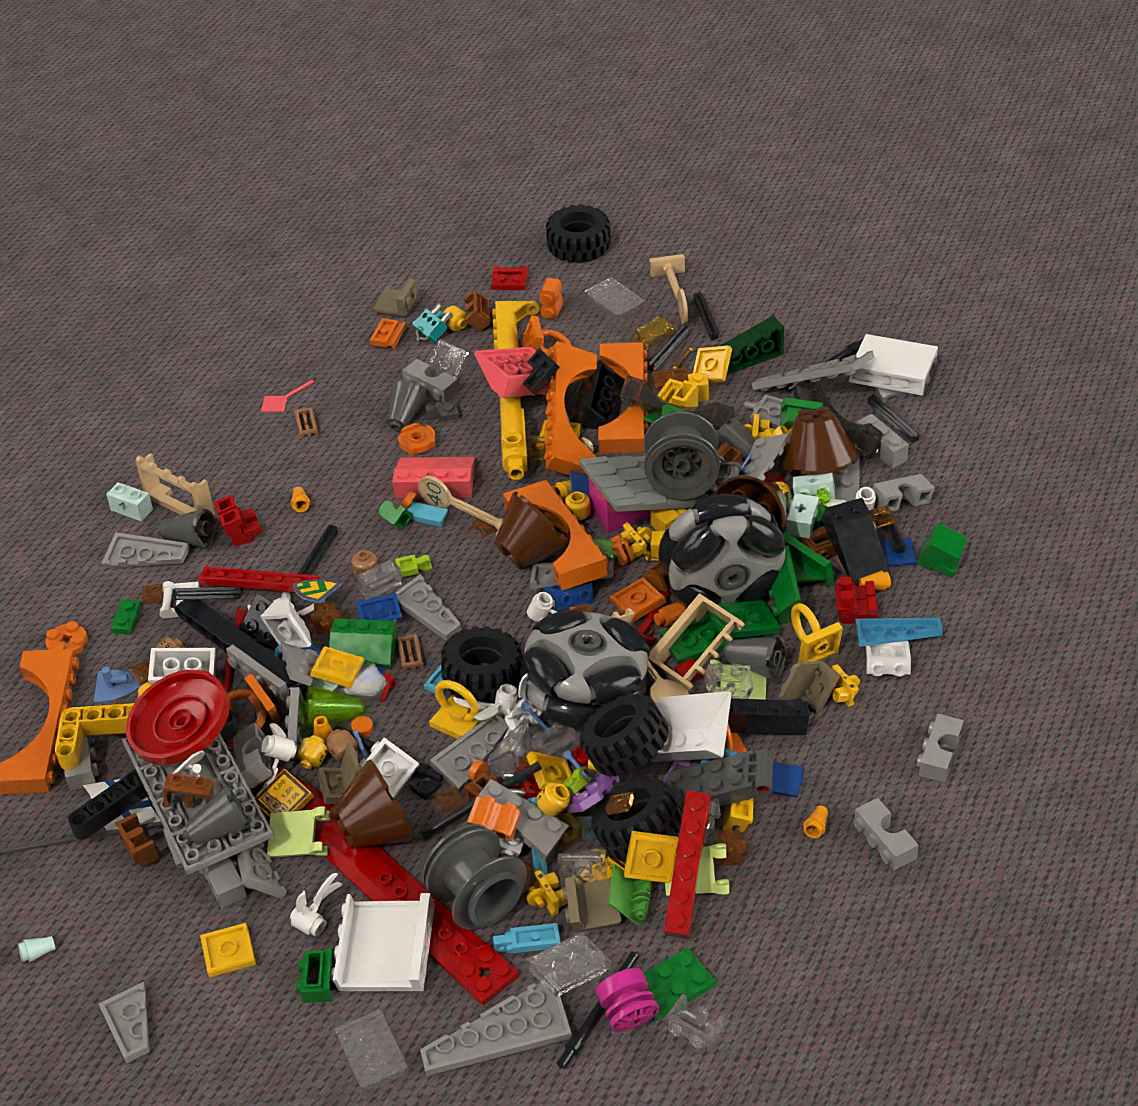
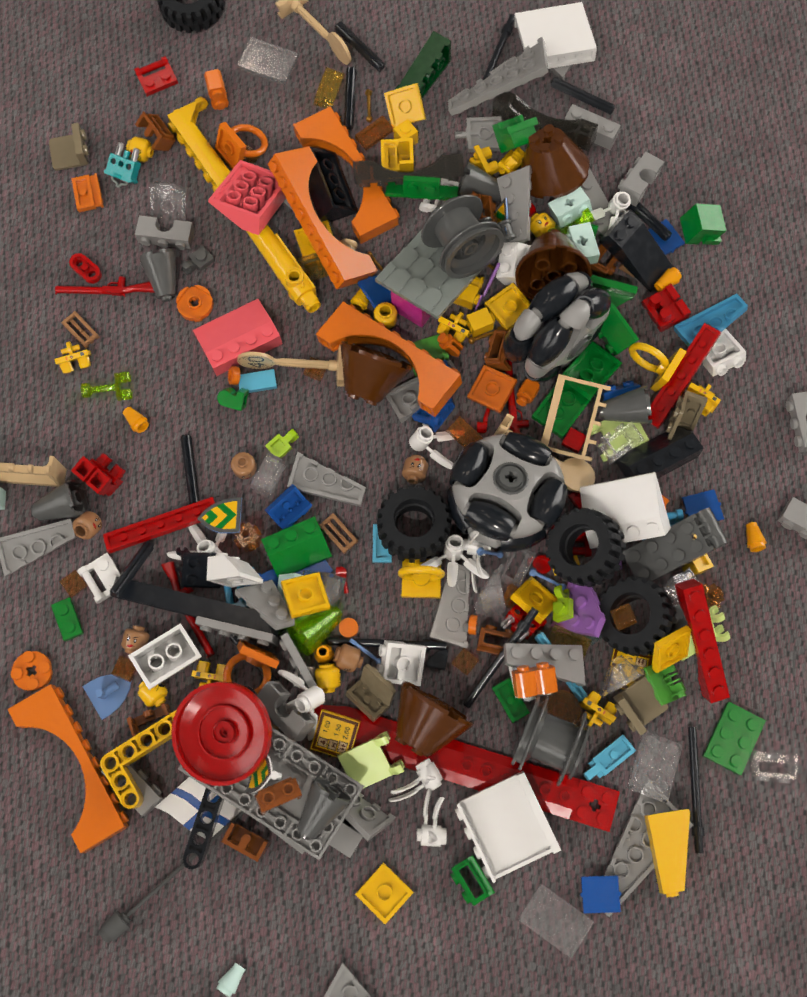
camera: 30 degrees left, 30 degrees up
coral piece [261,380,314,412] -> none
black plate [523,348,560,395] -> none
yellow head [537,782,571,816] -> none
dark pink wheel [595,968,659,1032] -> none
clear orange tile [869,505,896,528] -> none
none -> yellow hips [54,341,92,374]
none -> red piece [55,276,155,297]
none -> red plate [69,253,102,284]
none -> medium nougat head [72,511,102,540]
none -> clear neon green bar [81,372,132,401]
none -> white plant [388,758,444,802]
none -> medium nougat head [402,455,429,484]
none -> blue piece [580,876,621,913]
none -> yellow slope [644,809,690,897]
none -> red plate [648,323,721,429]

